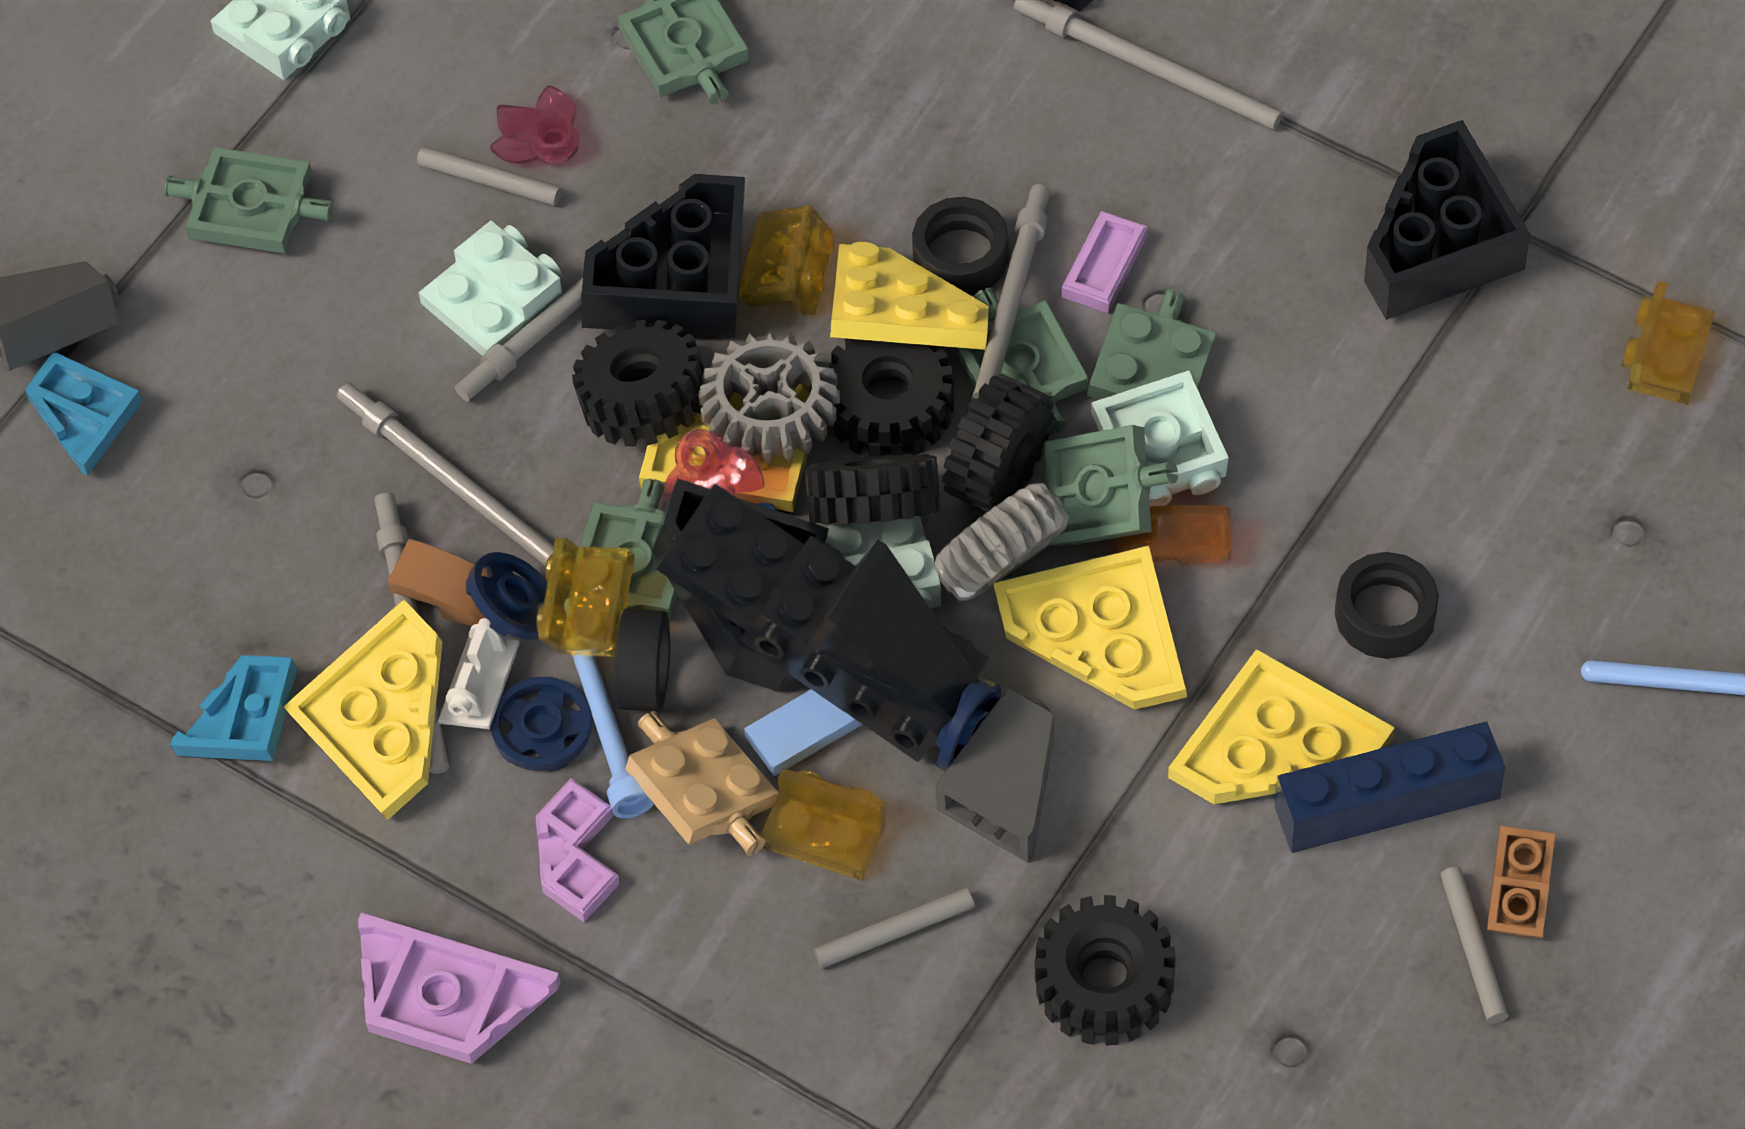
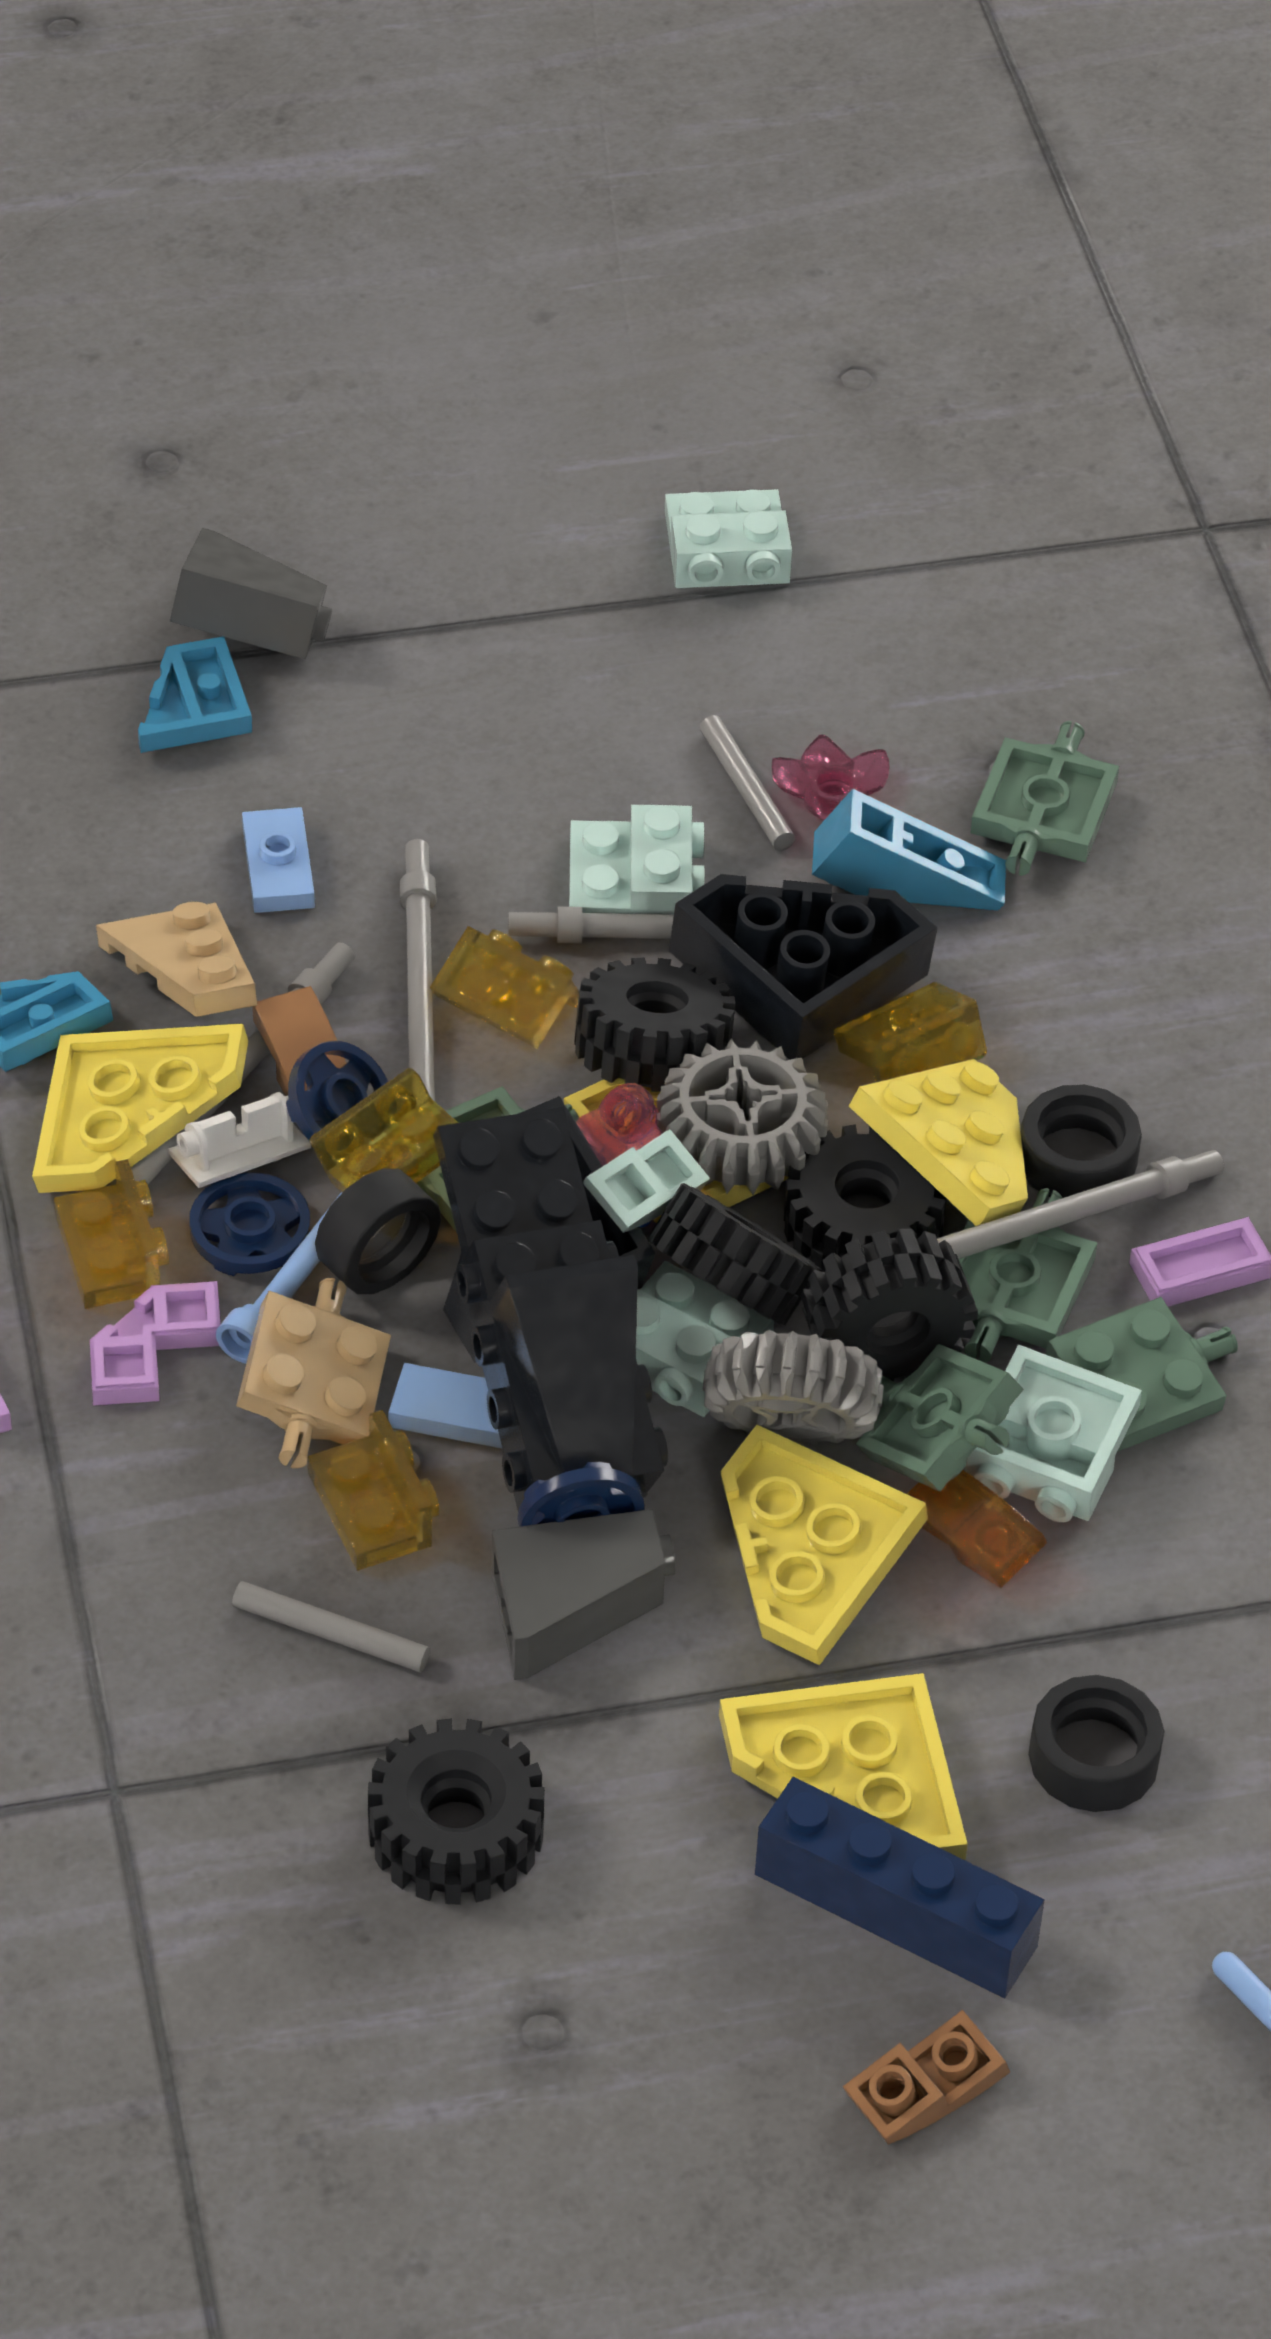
camera: 40 degrees right, 10 degrees down
sand green plate [164,147,334,254] -> none
light grey bar [1440,867,1509,1024] -> none
none -> clear yellow bracket [54,1159,169,1309]
none -> tan wing [96,902,257,1017]
none -> light blue plate [242,807,315,913]
none -> clear yellow bracket [430,926,579,1049]
none -> light aqua slope [583,1129,710,1233]
none -> dark azure slope [812,789,1006,911]

